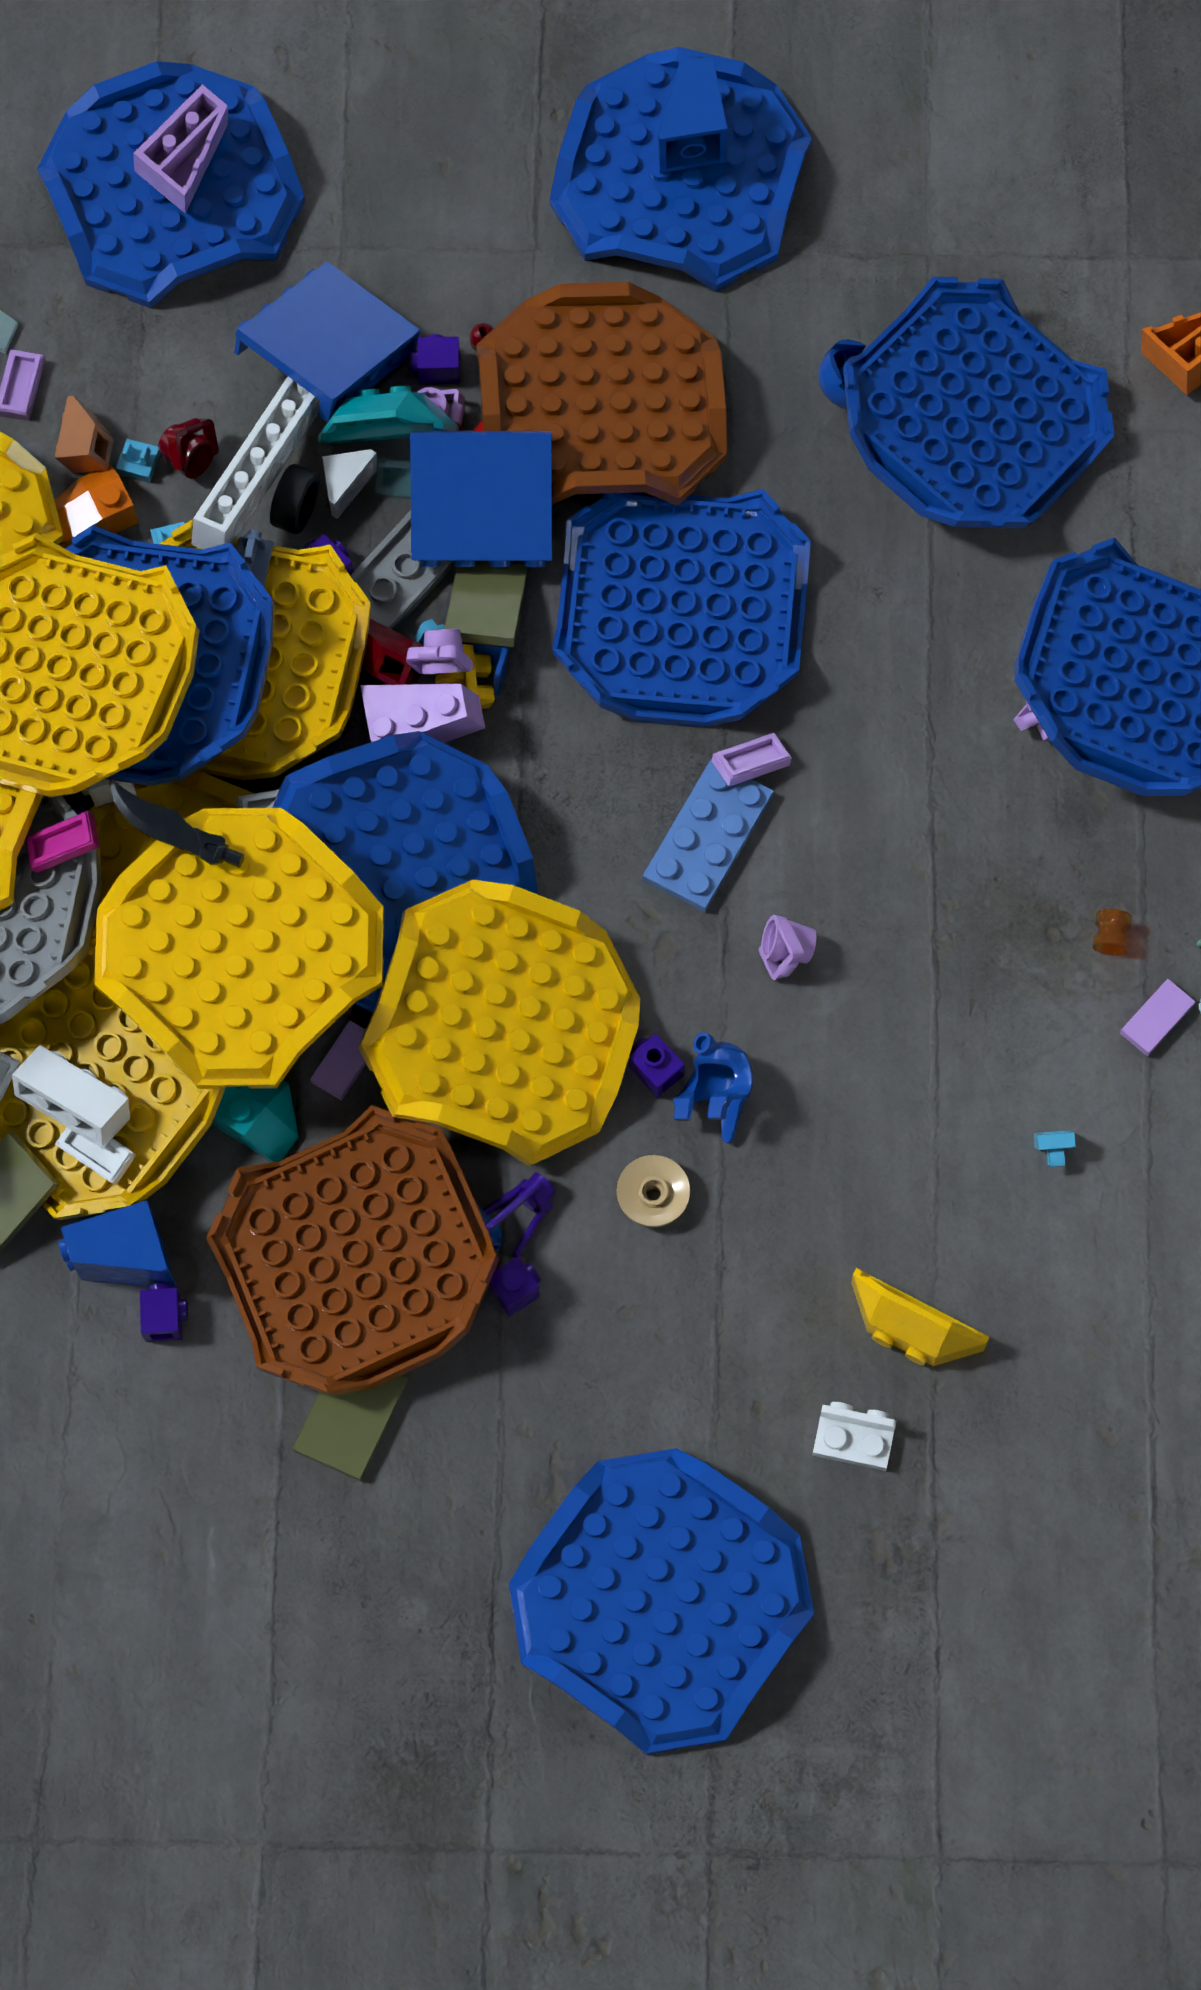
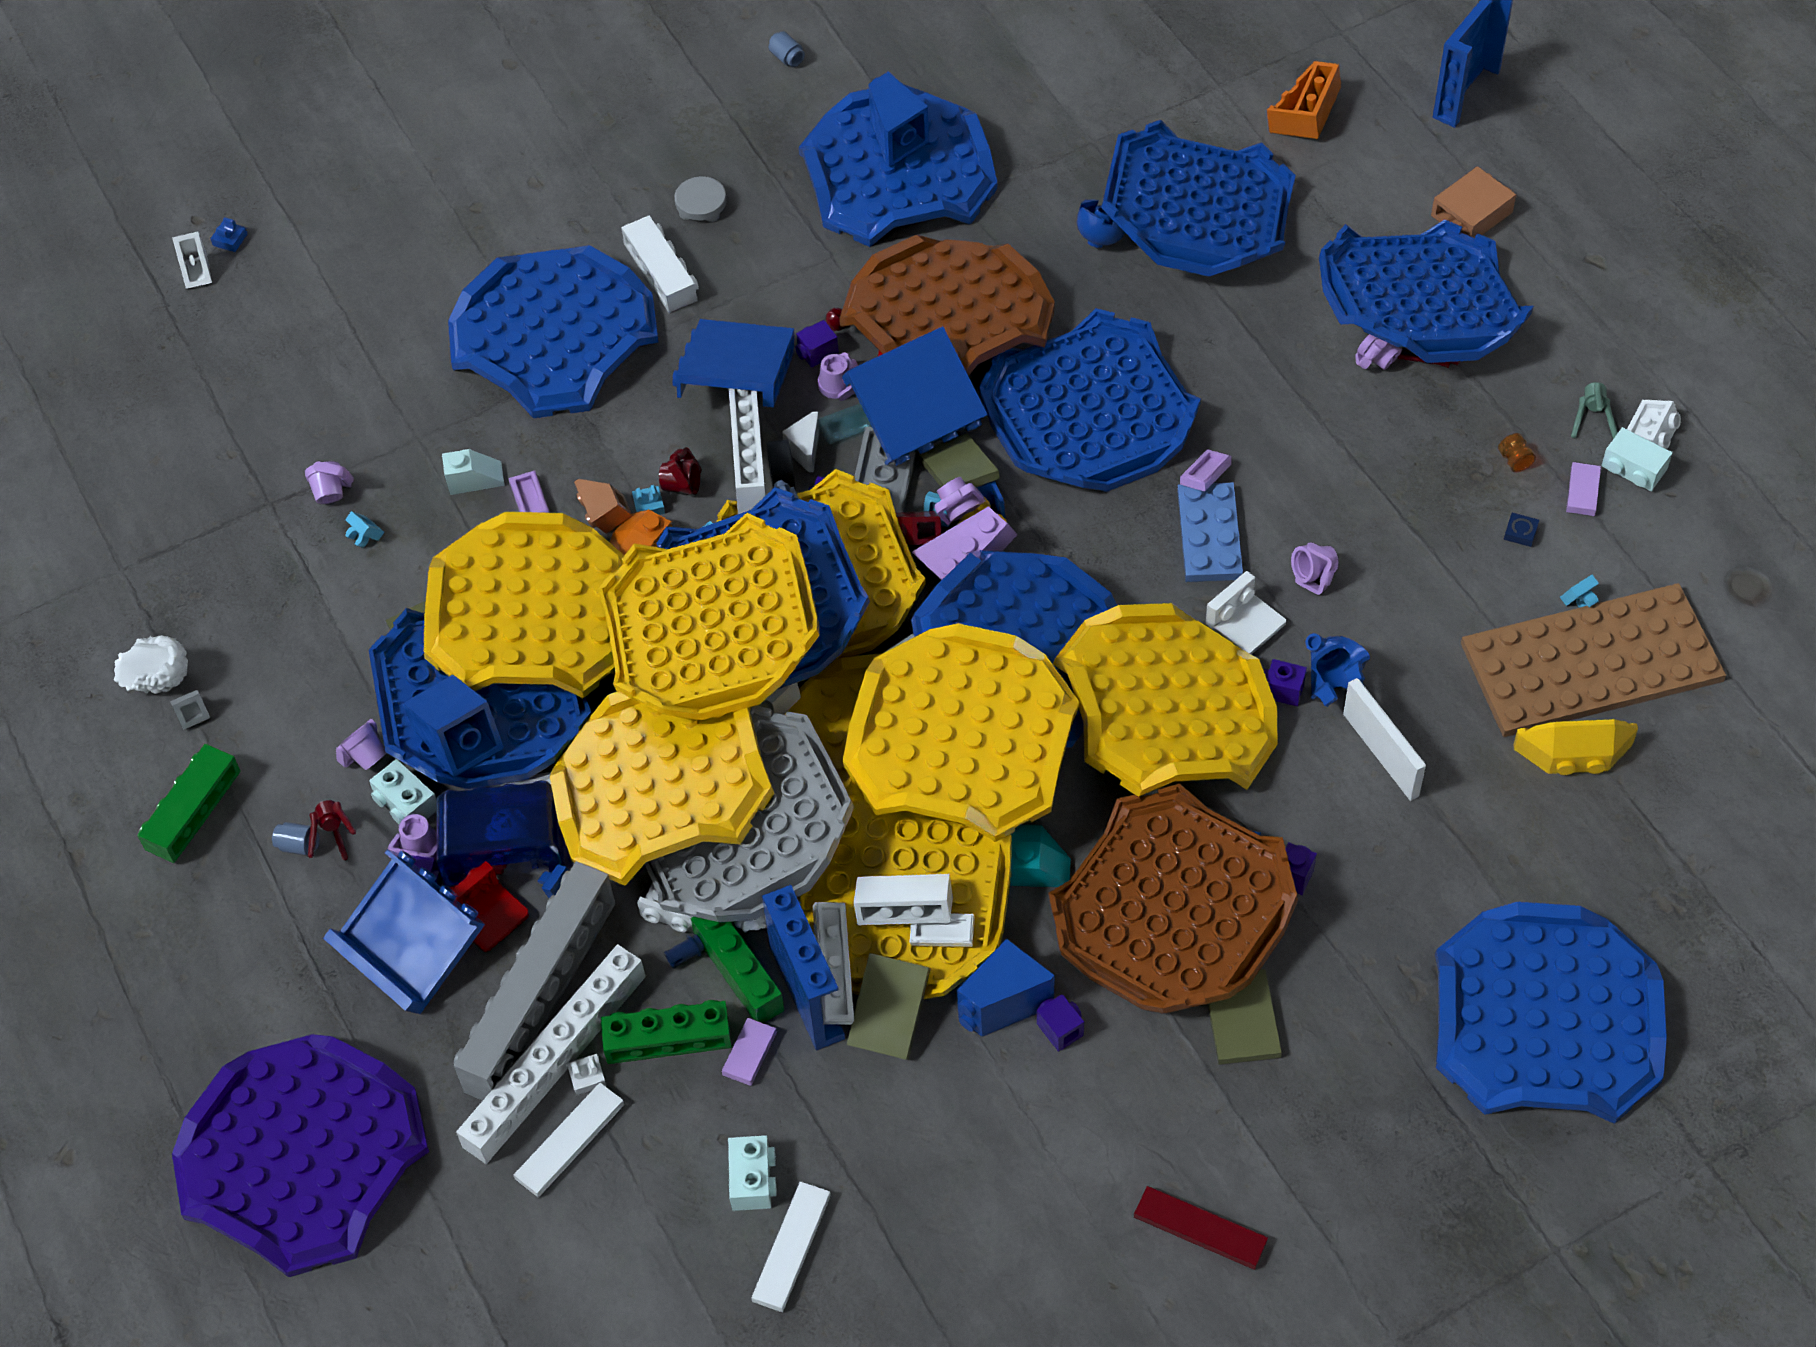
camera: 30 degrees left, 15 degrees down
dark pink tile [25,811,100,873] -> none
black sword [109,779,245,868] -> none
lavender wedge [133,84,228,213] -> none
lavender tile [310,1020,366,1101] -> none
teal wedge [318,386,458,445] -> none
dark purple plant [483,1172,556,1258] -> none
tan dish [617,1155,690,1227] -> none
white bracket [812,1402,896,1471] -> none
none -> white brick [621,215,699,313]
none -> light grey tile [675,176,727,222]
none -> dark red tile [1134,1186,1268,1270]
none -> white bracket [1205,571,1286,655]
none -> white tile [1343,678,1426,801]
none -> medium nougat plate [1461,583,1726,737]
none -> dark blue tile [1503,512,1539,547]

